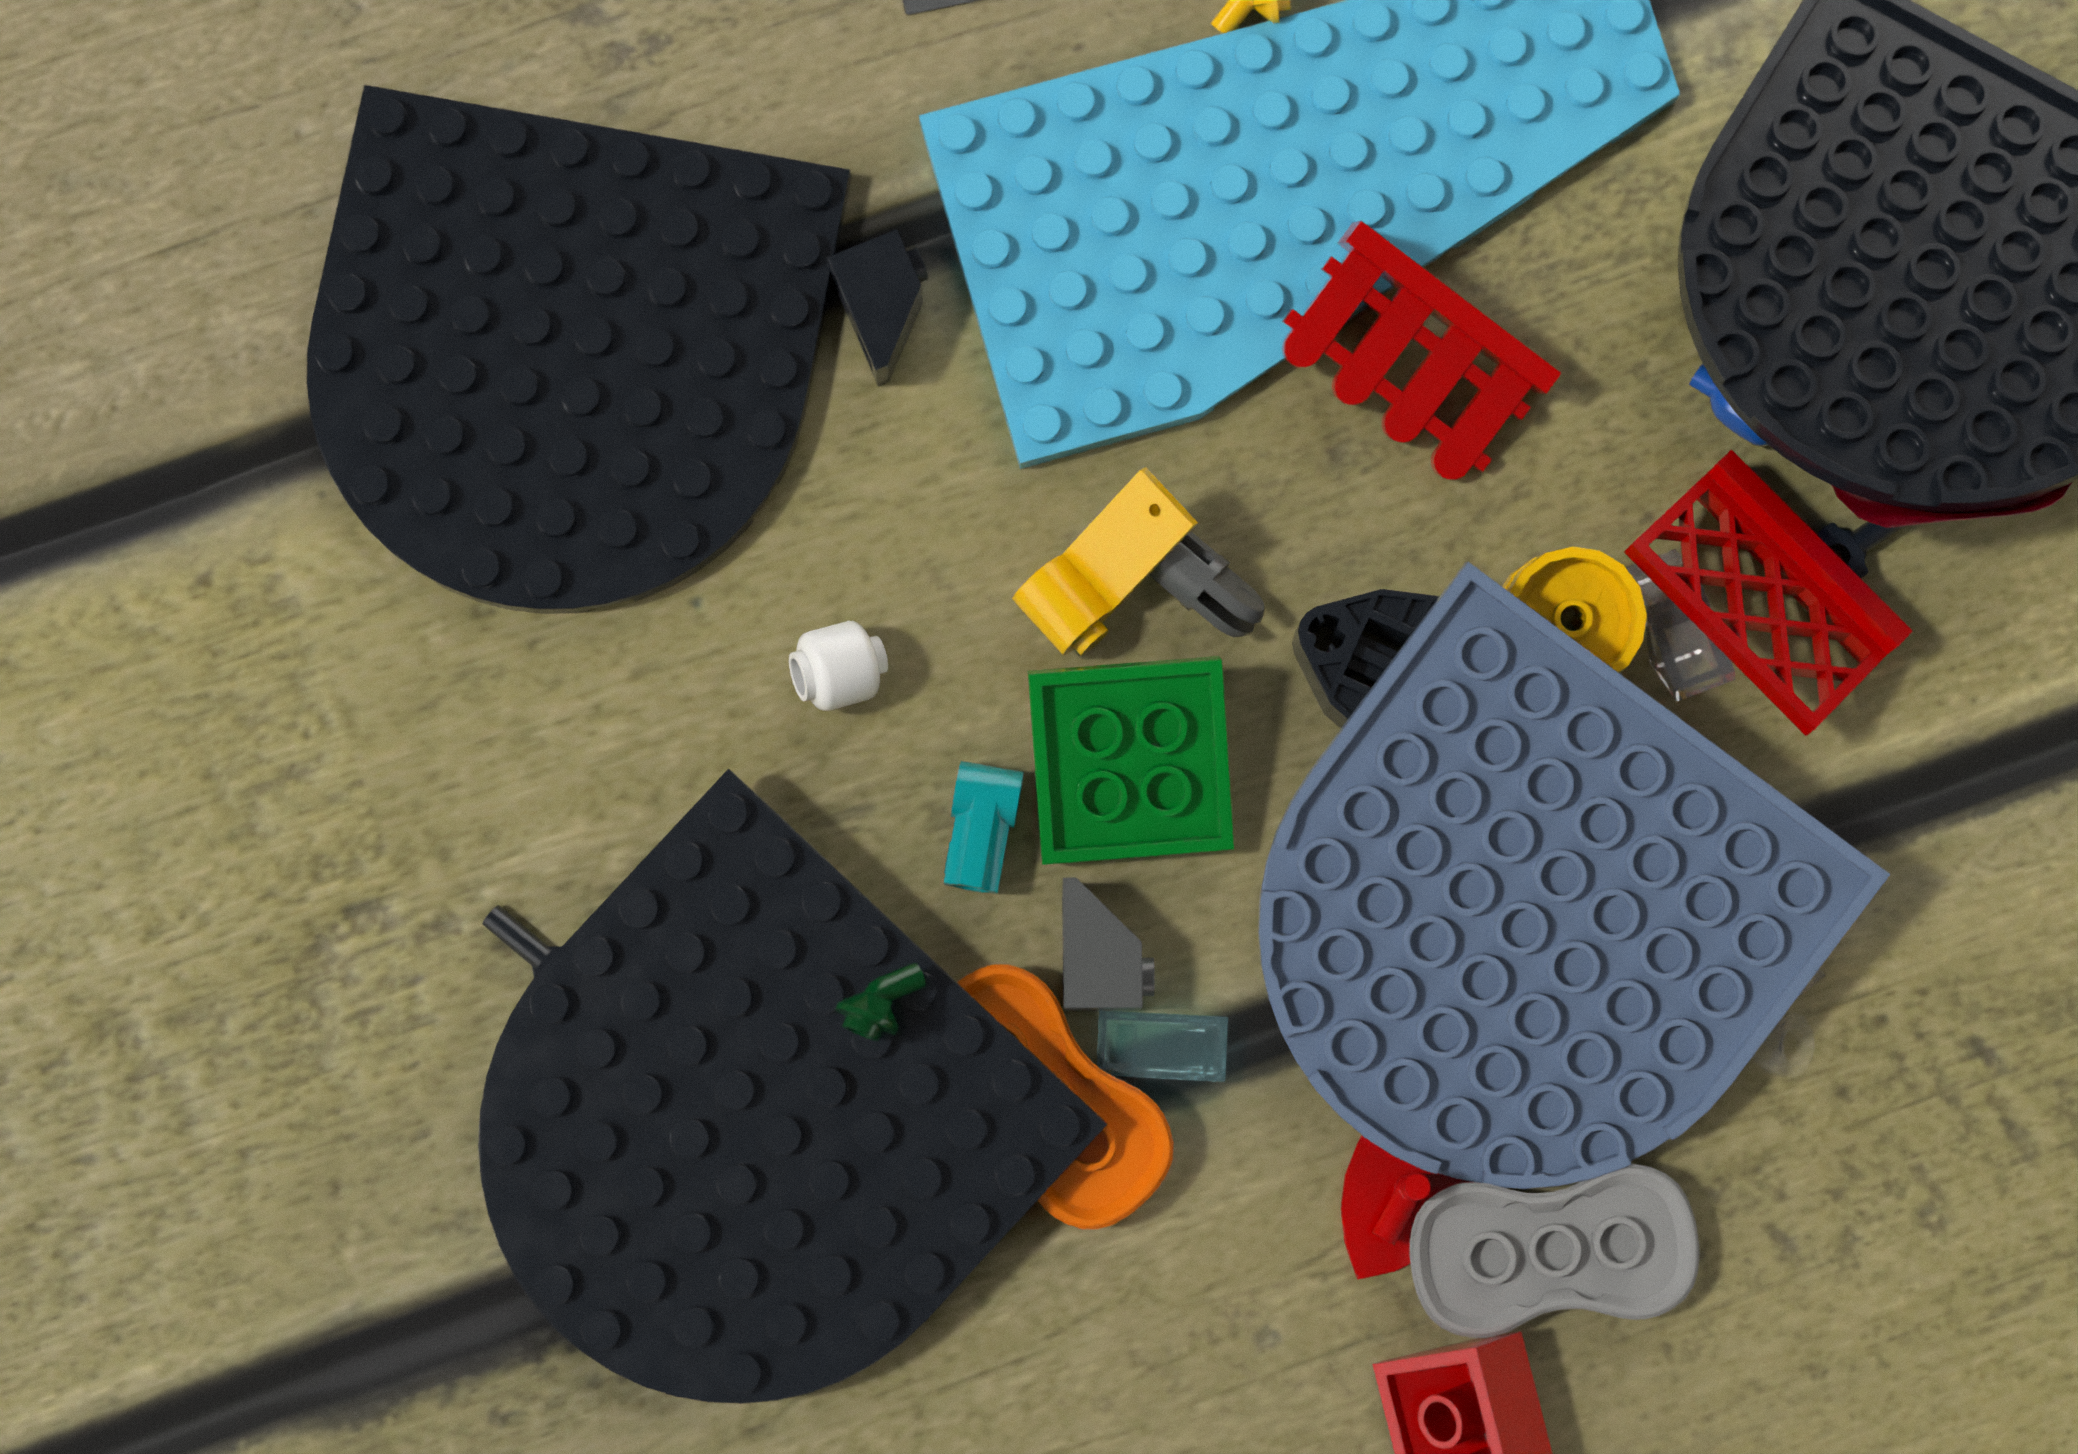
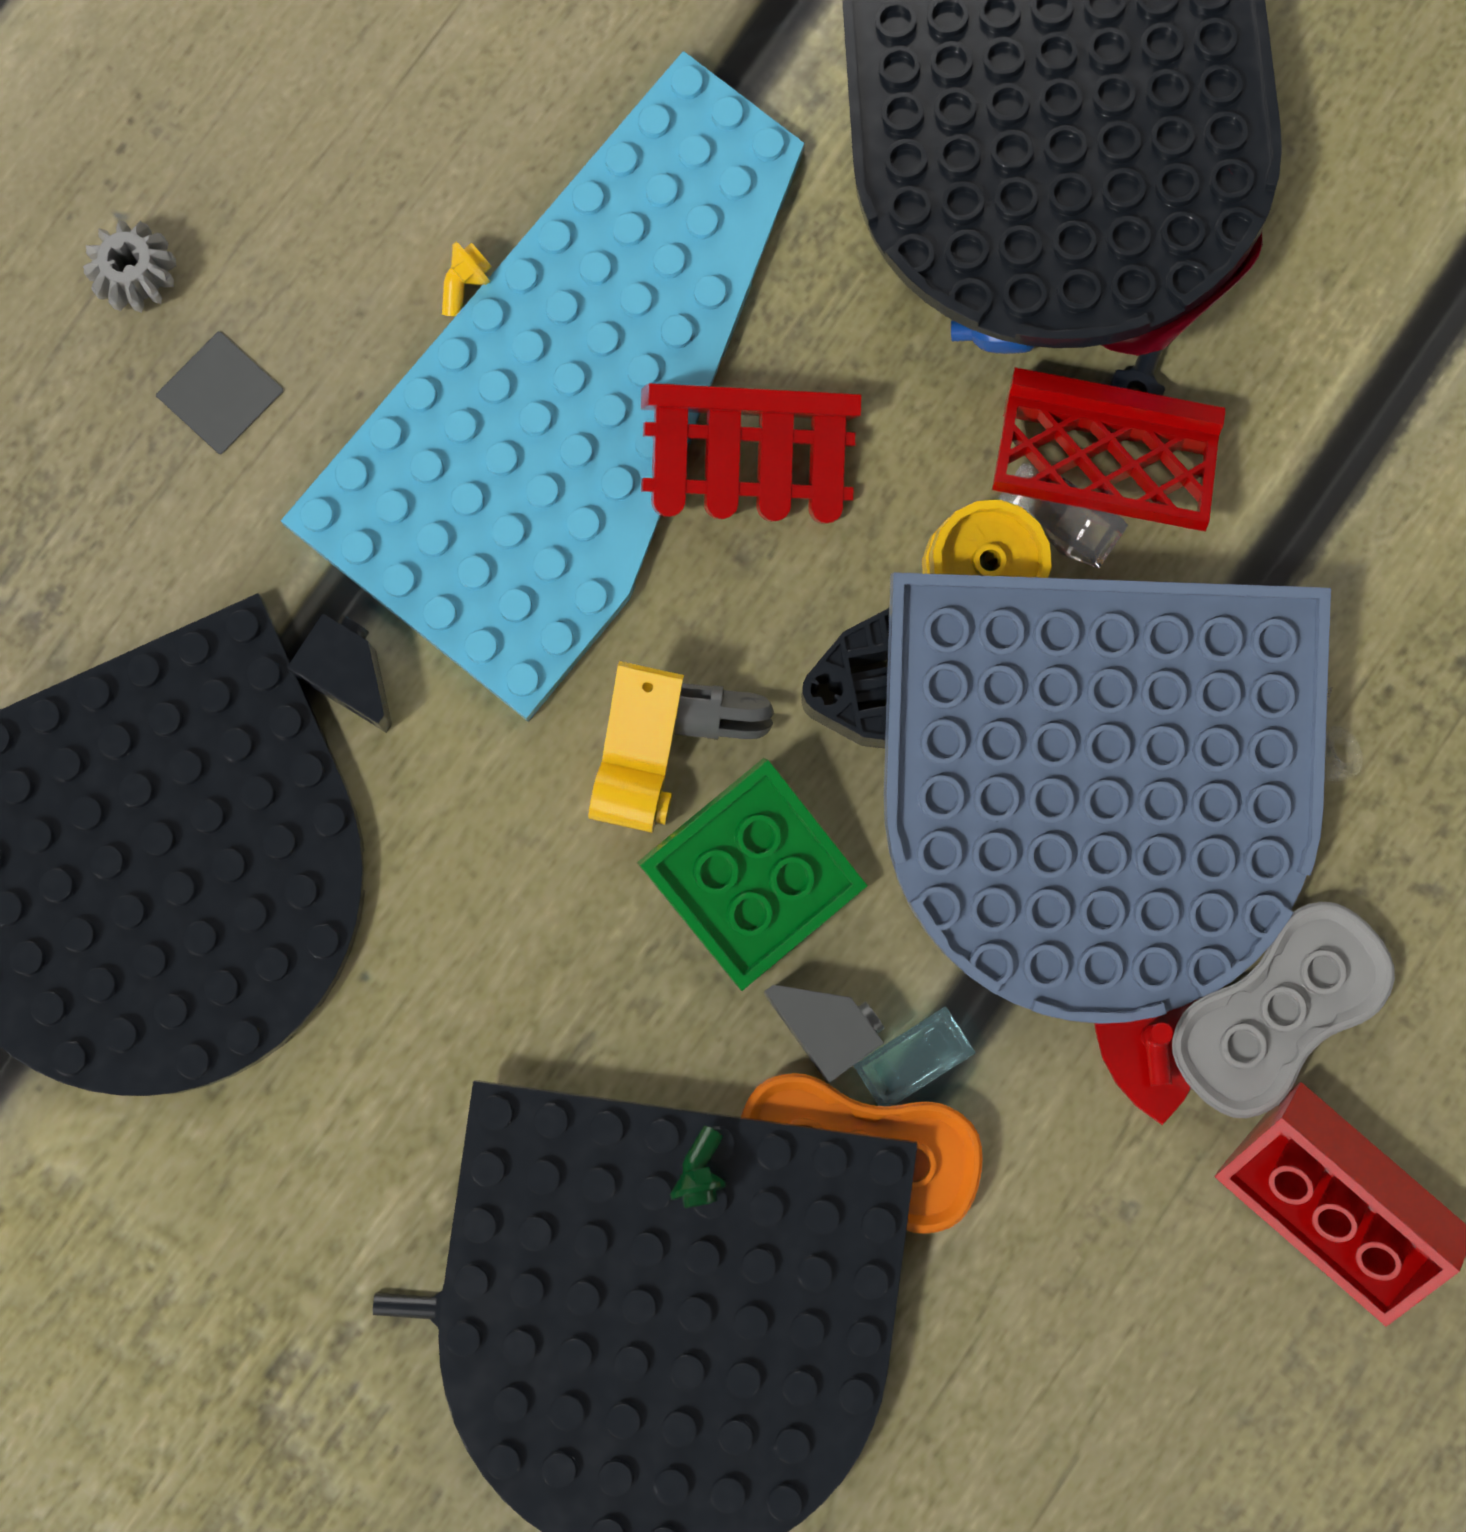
camera: 30 degrees left, 0 degrees up
white head [789,621,888,711] -> none
teal piece [944,761,1024,894] -> none

